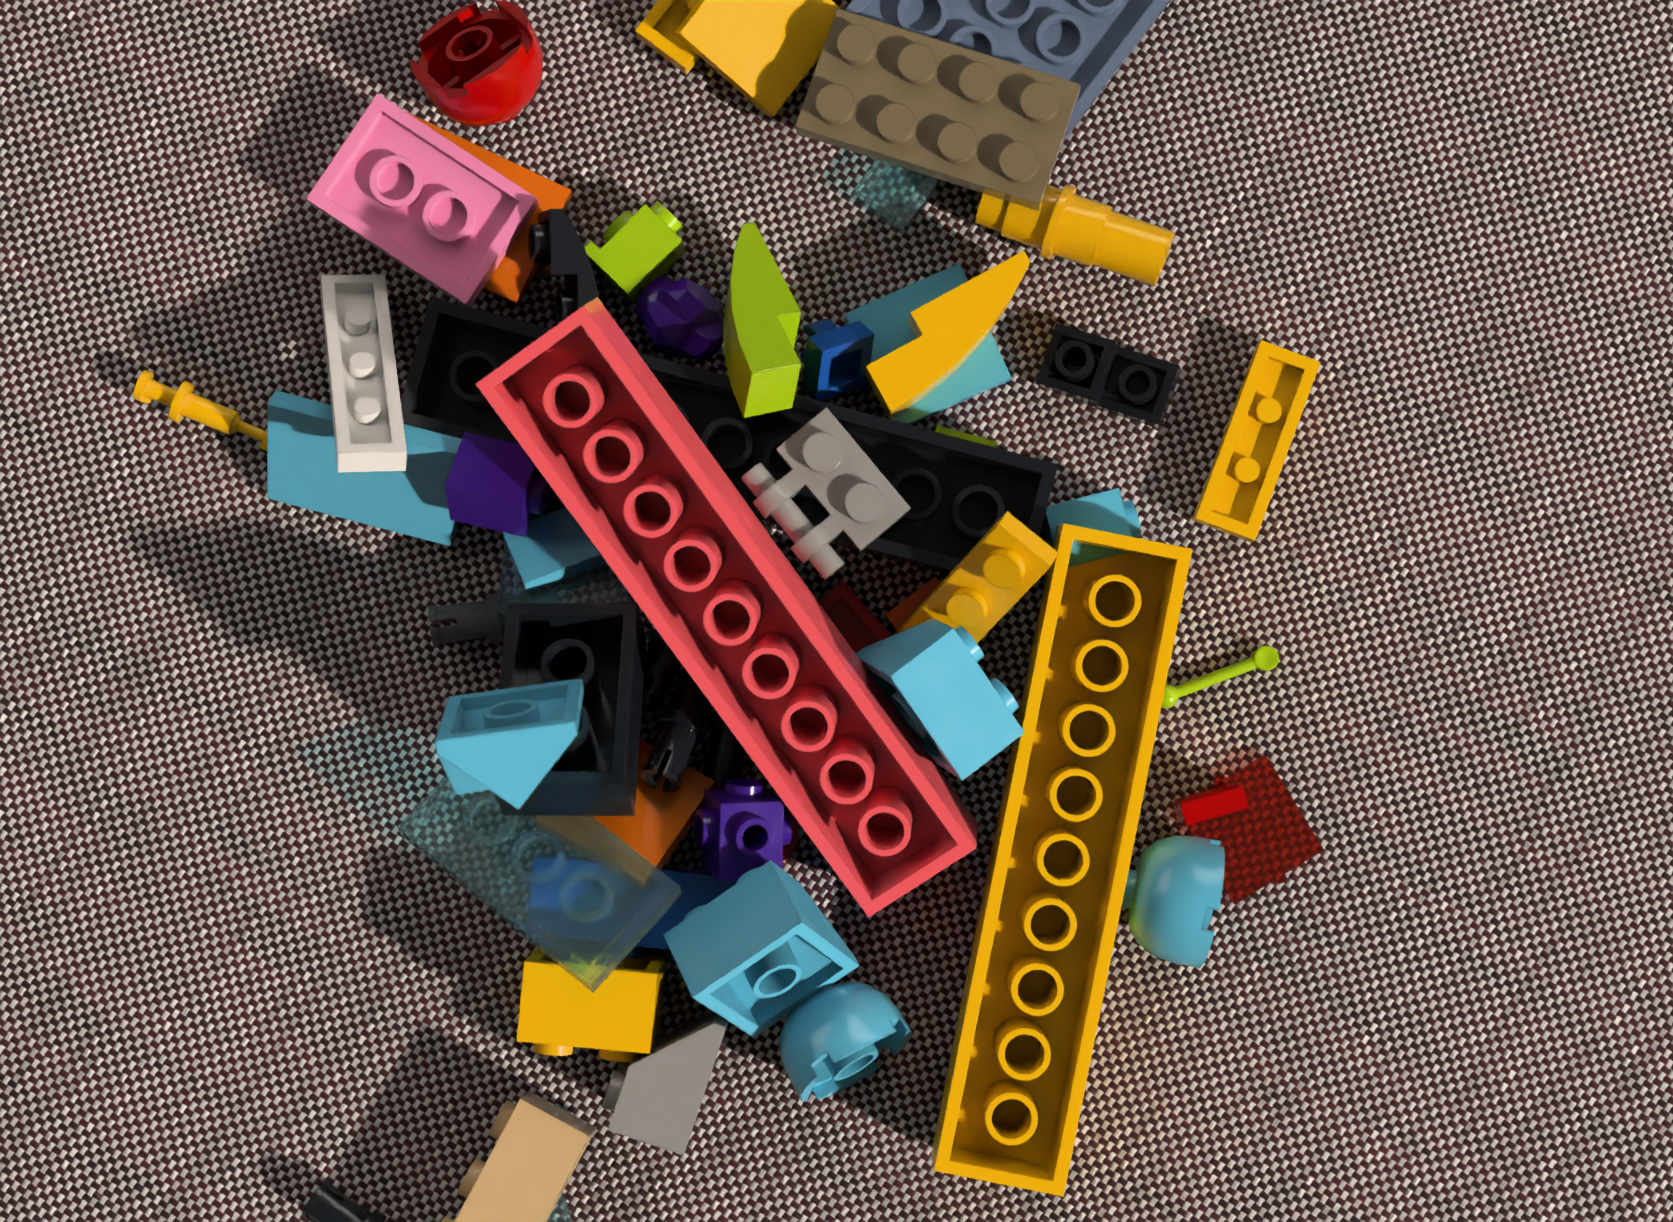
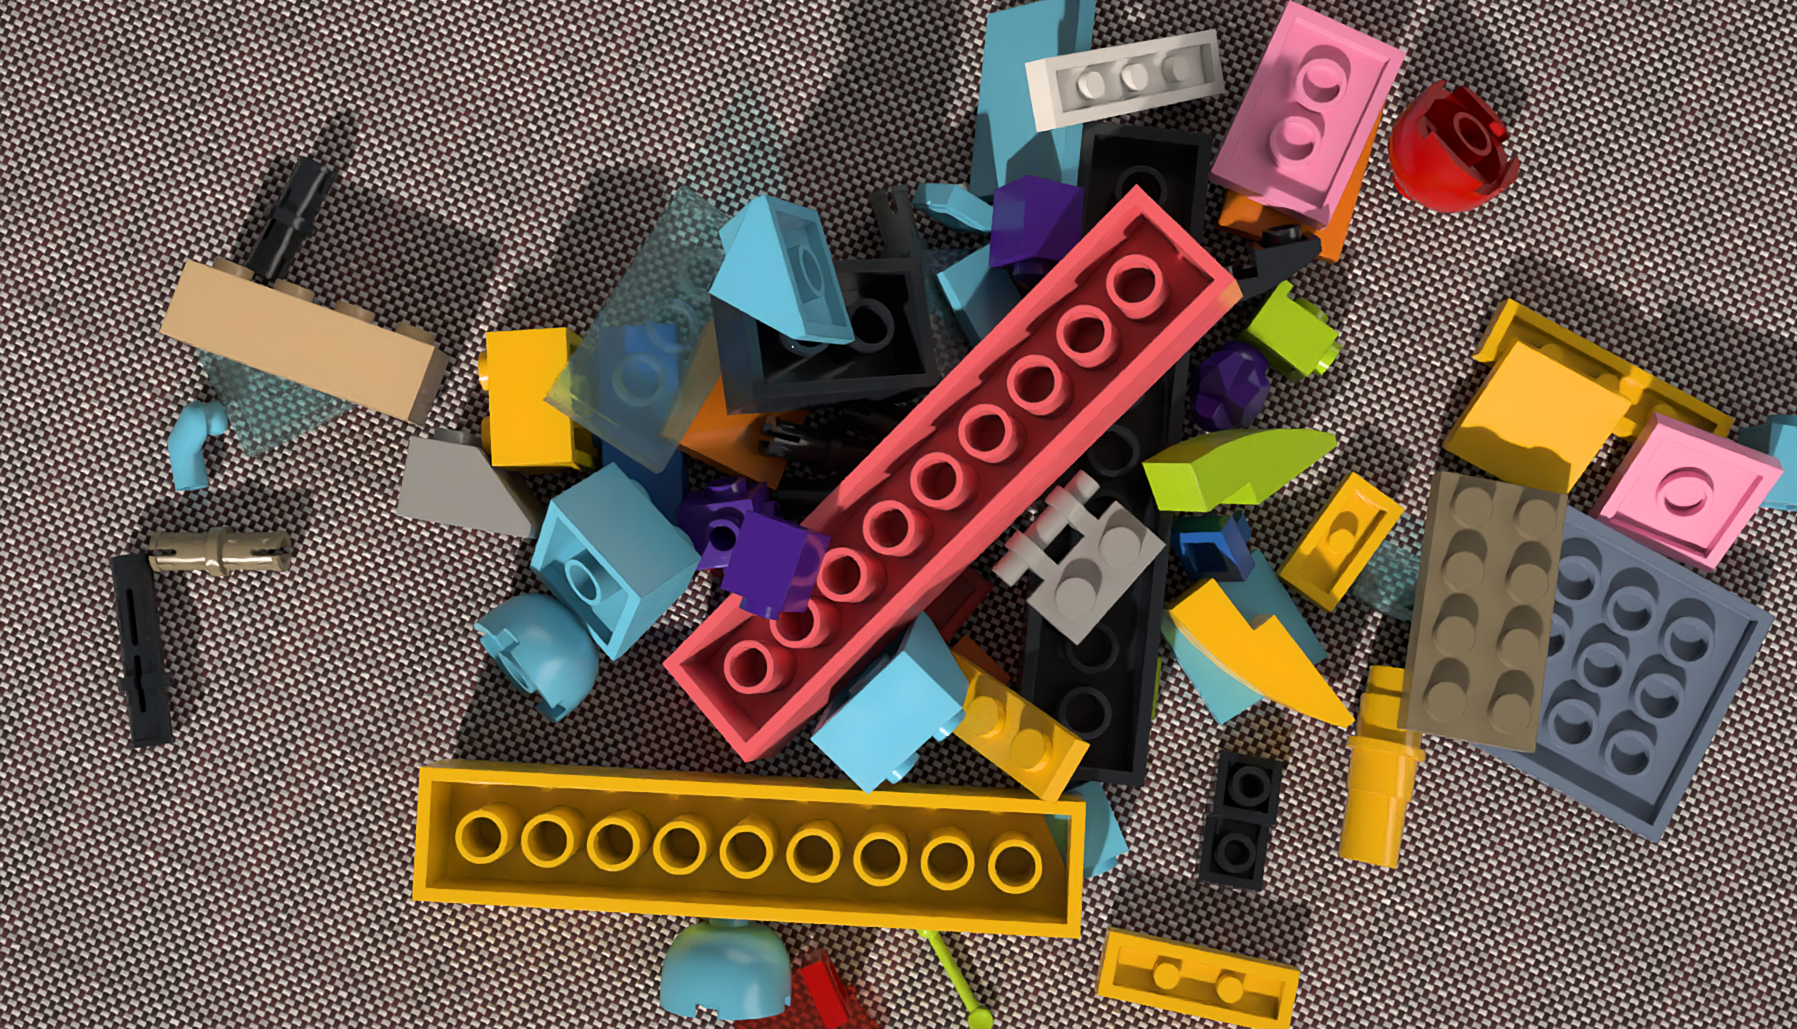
camera: 80 degrees right, 0 degrees up
none -> dark purple brick [720,510,831,620]
none -> medium azure tile [912,183,993,235]
none -> yellow plate [1275,472,1405,613]

